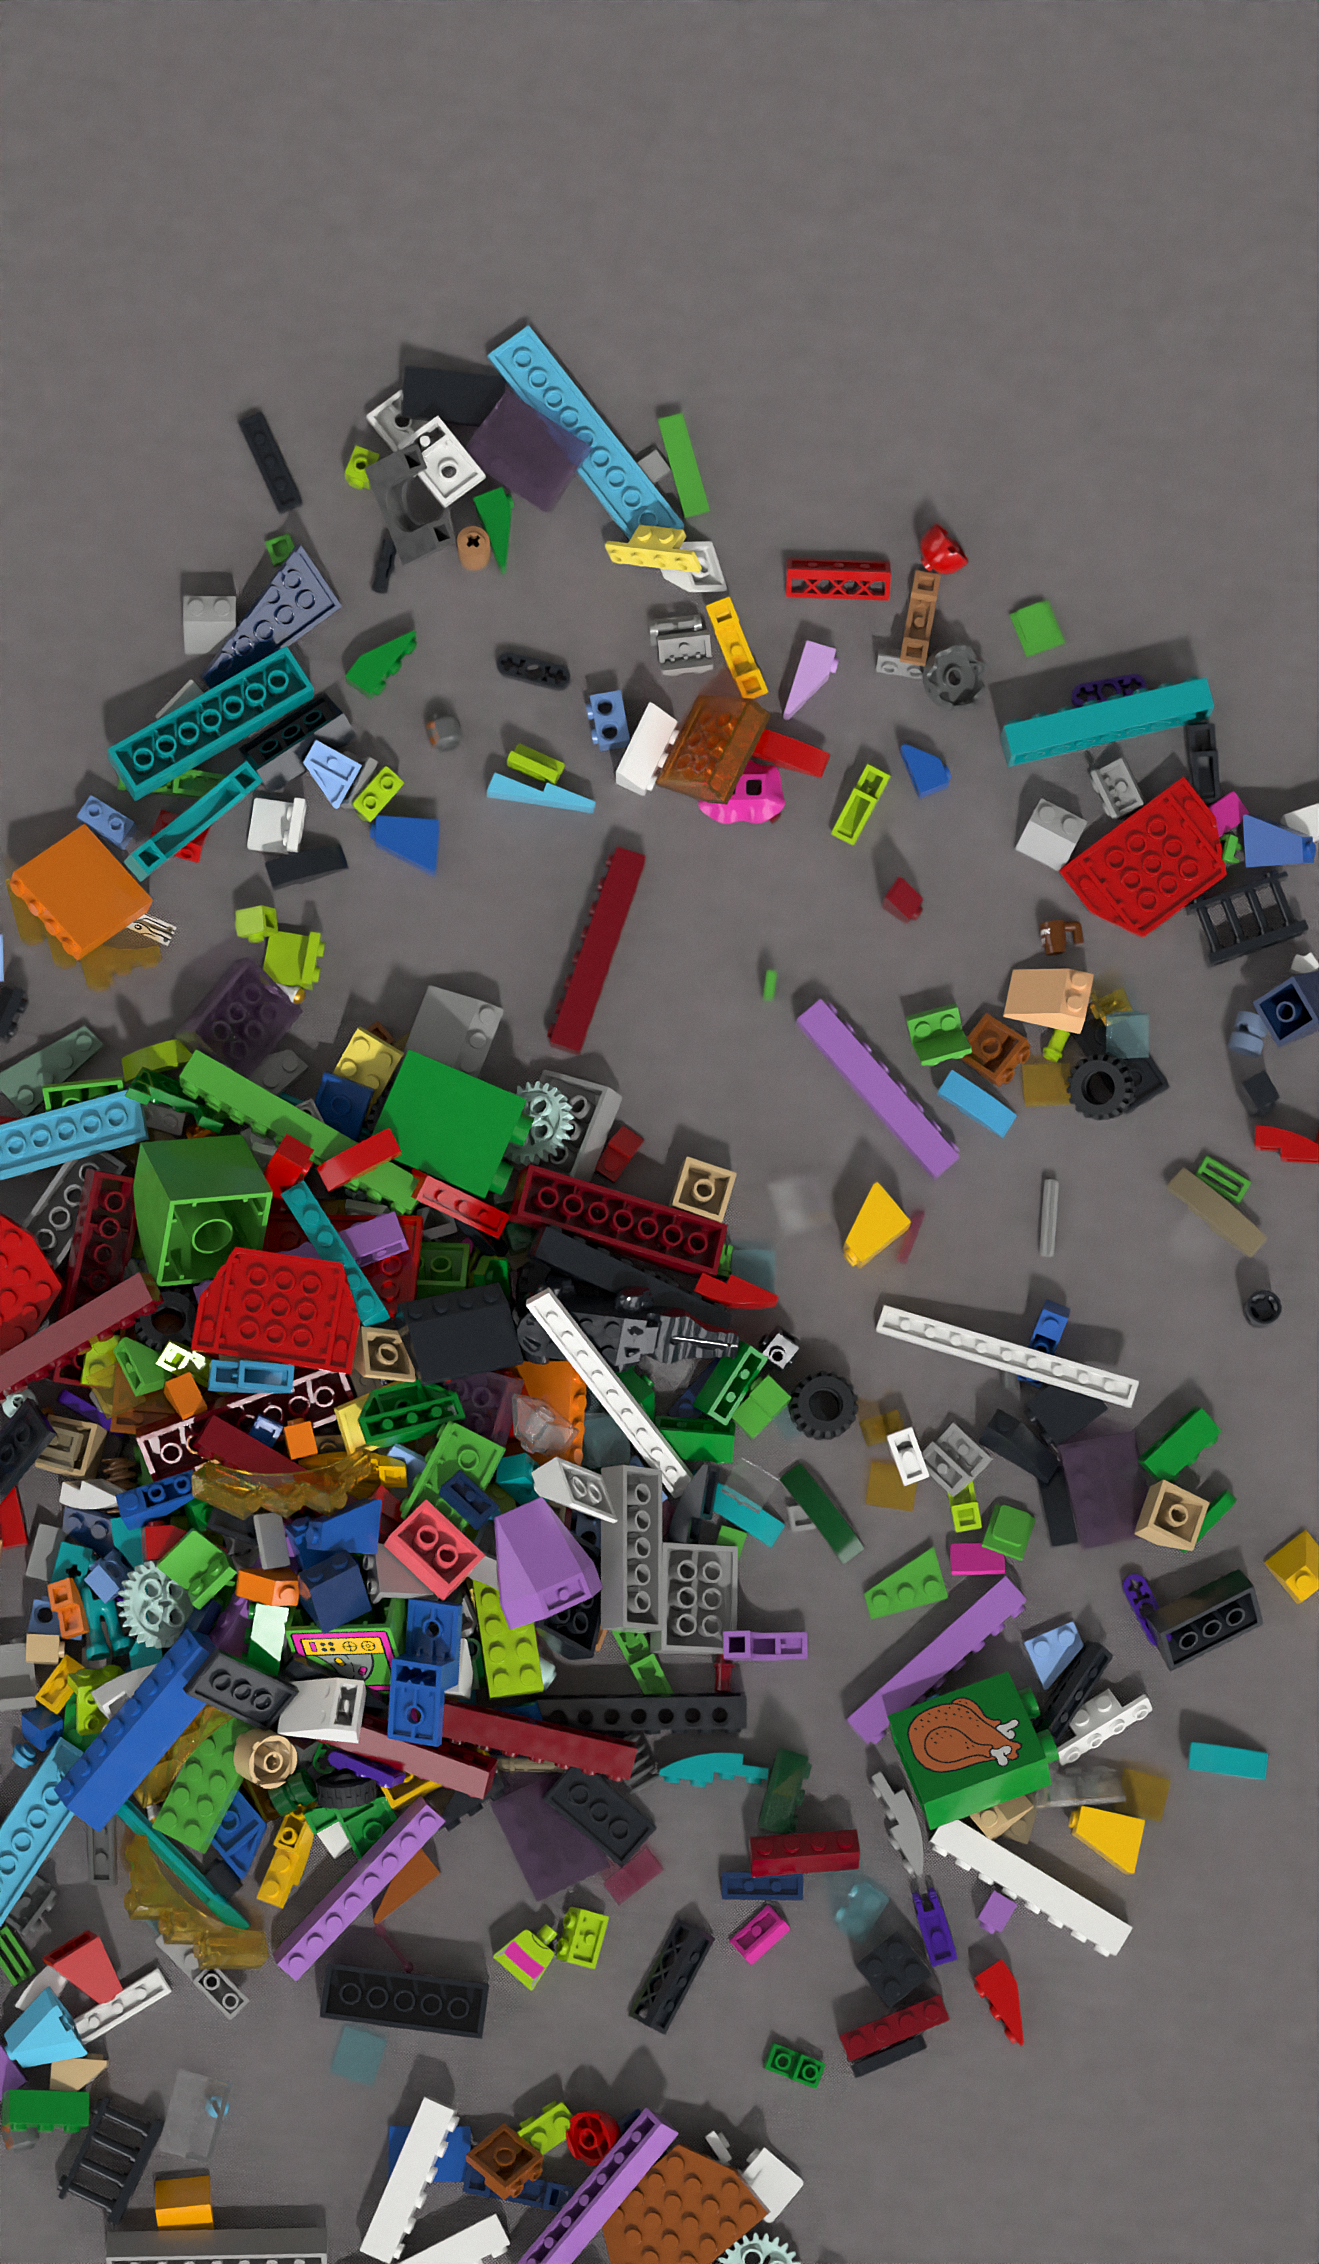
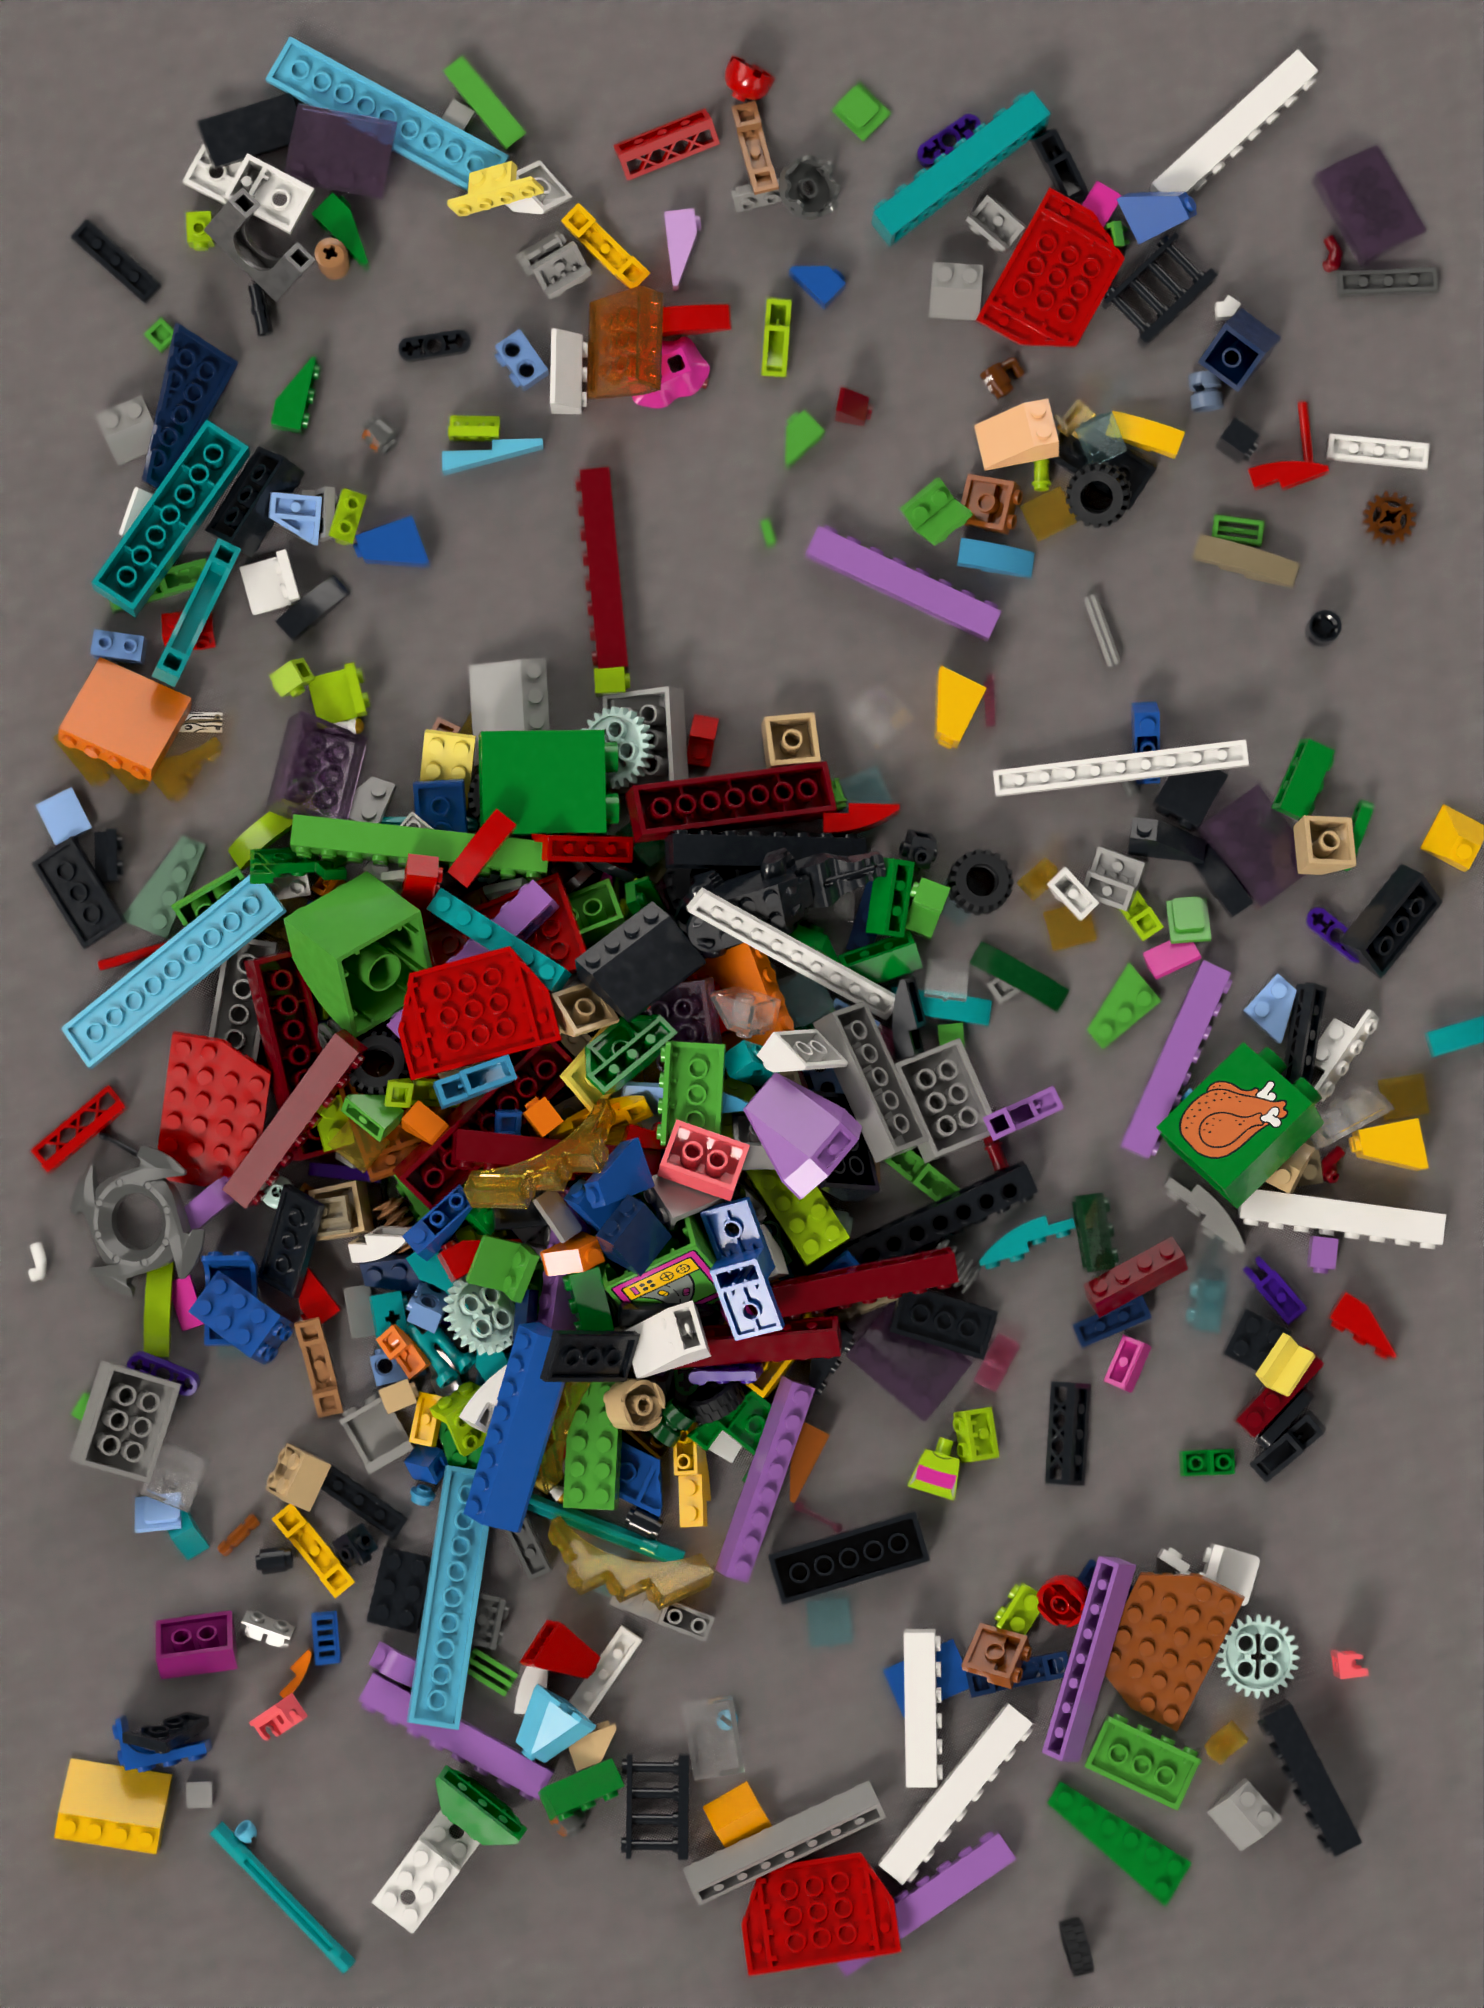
camera: 25 degrees left, 5 degrees up
dark blue slope [439,1470,499,1530] -> none
none -> lime brick [594,667,631,697]
none -> bright green slope [785,409,825,470]
none -> yellow slope [1104,411,1185,459]
none -> black slope [1249,1410,1327,1483]
none -> light yellow panel [1255,1333,1315,1397]
none -> dark red arm [1321,1145,1346,1184]

